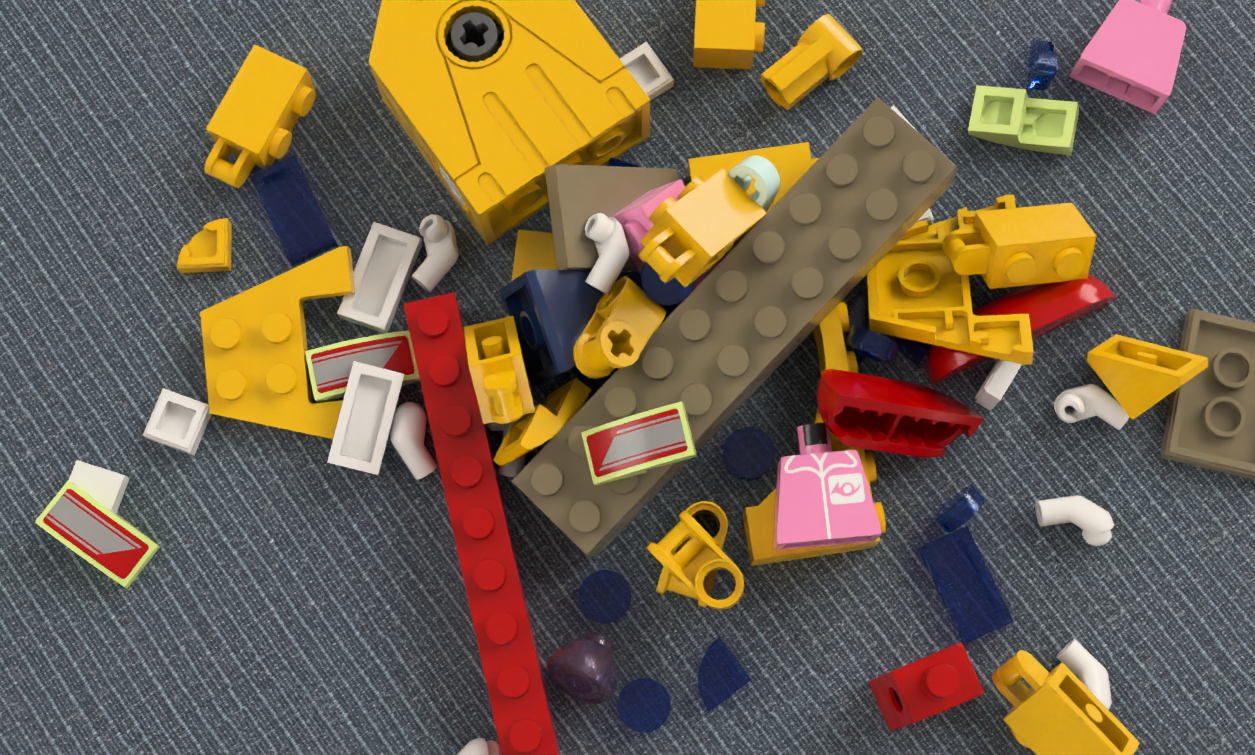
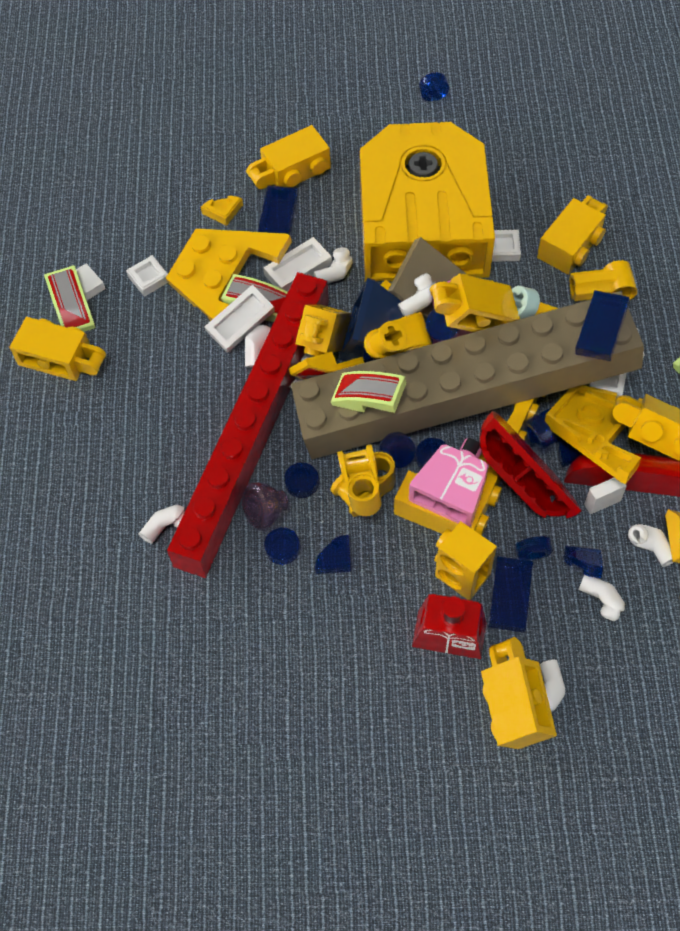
camera: 35 degrees right, 15 degrees down
none -> yellow brick [9,316,106,381]
none -> clear blue tile [380,432,416,468]
none -> yellow brick [434,521,497,600]
none -> clear blue tile [563,546,603,578]
none -> clear blue tile [575,291,629,362]

